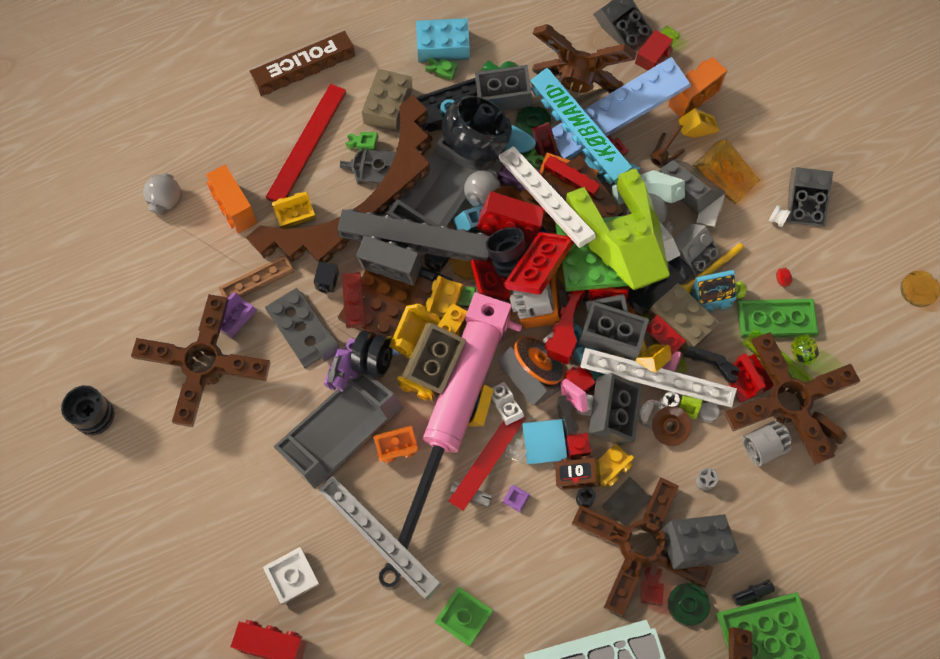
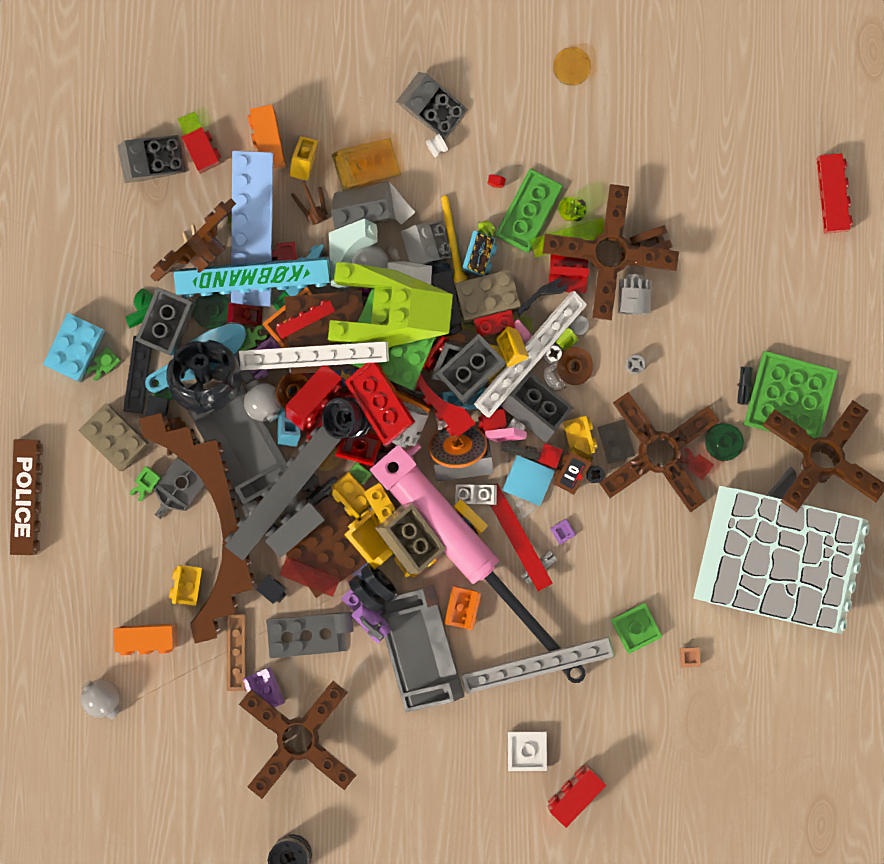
camera: 60 degrees left, 20 degrees up
red tile [266,84,346,202] -> none
dark grey brick [661,514,739,570] -> none

